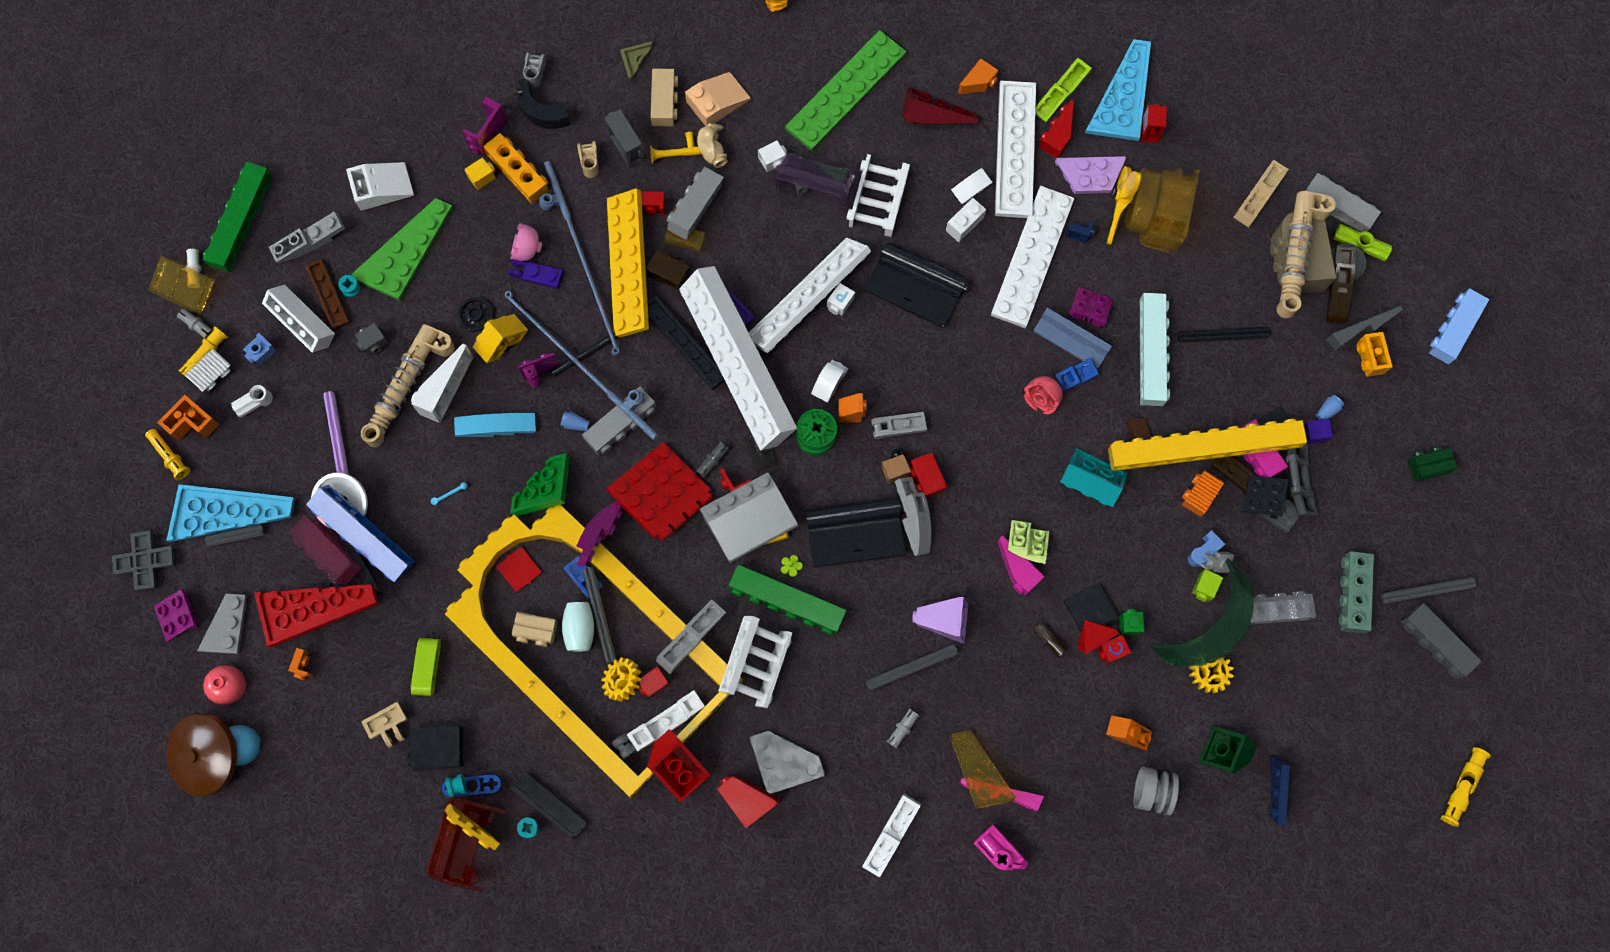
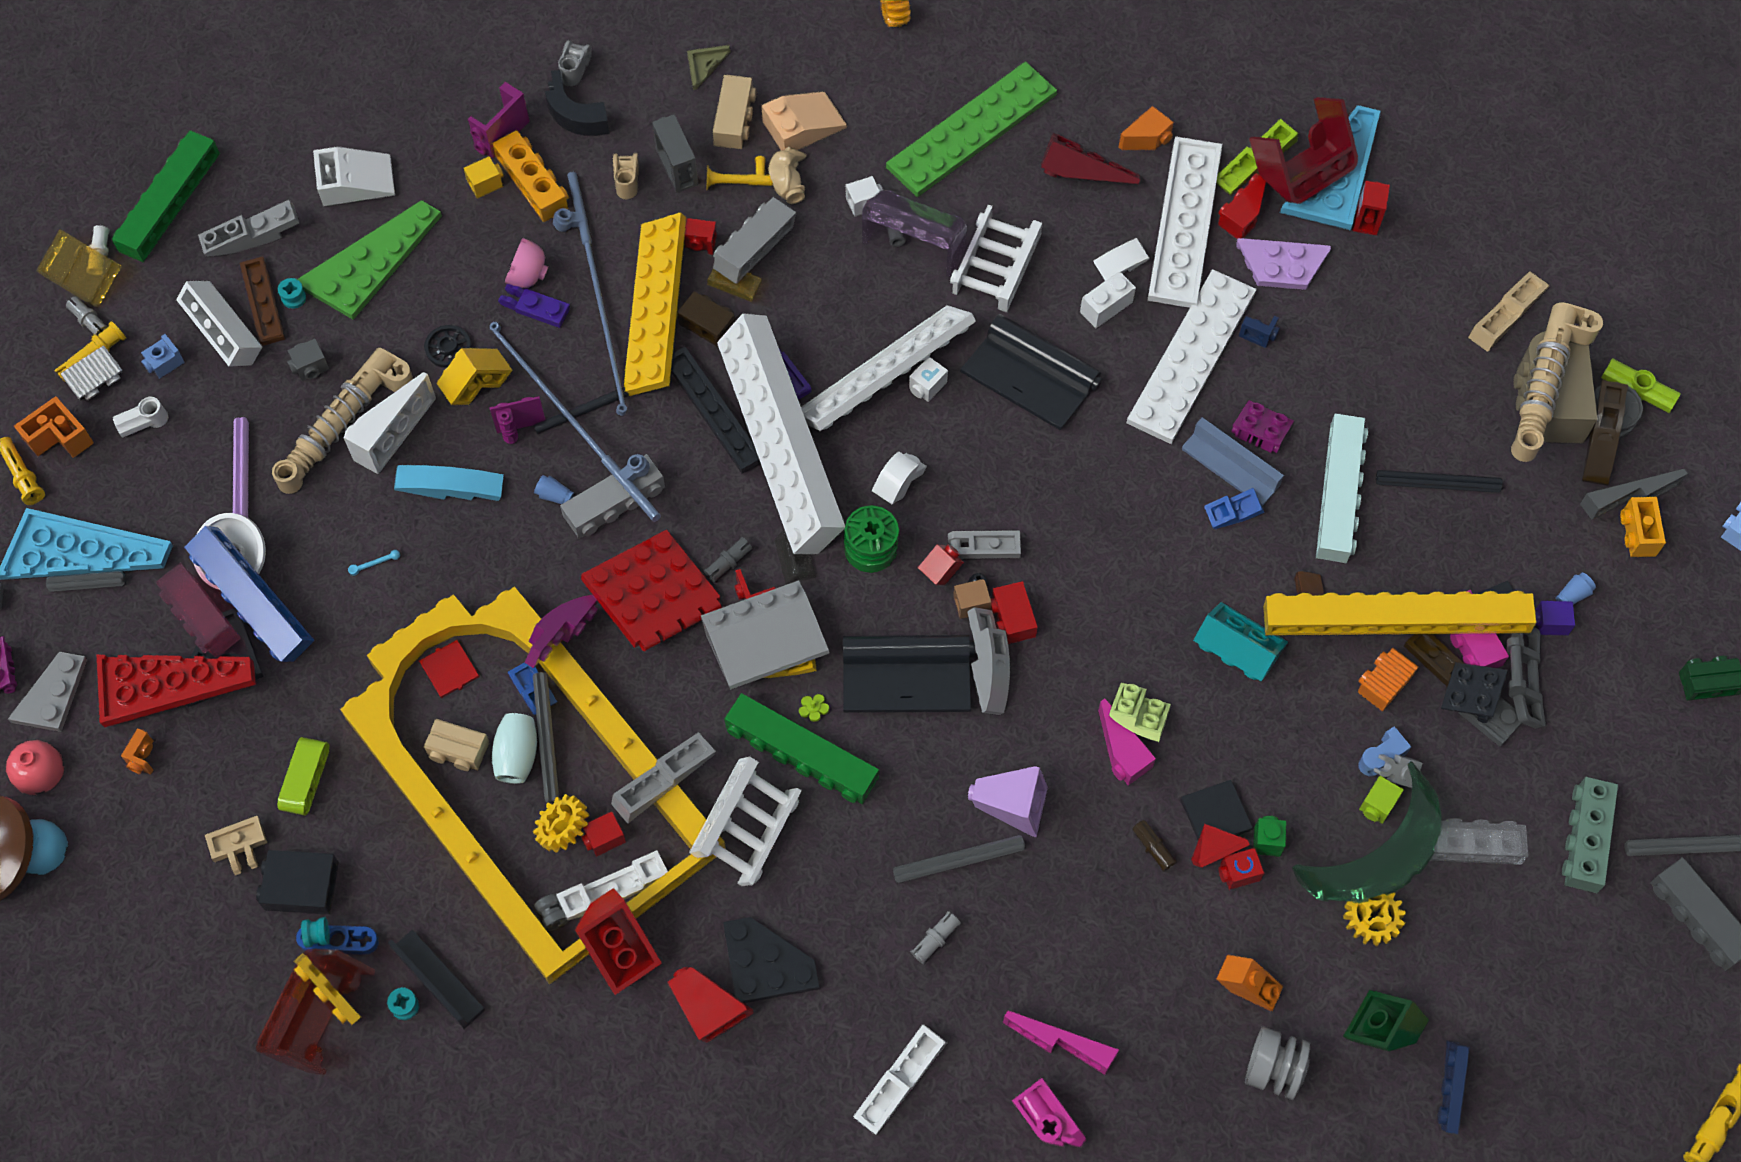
camera: 10 degrees right, 10 degrees down
green plate [510,453,570,516] -> none
orange slope [838,393,867,423] -> none
clear yellow wing [950,730,1016,809] -> none
coral cylinder [1024,376,1063,414] -> none
clear yellow brick [1107,166,1200,254] -> none
light grey brick [1305,173,1381,232] -> none
none -> brick [918,544,964,585]
none -> dark red windscreen [1249,97,1358,204]

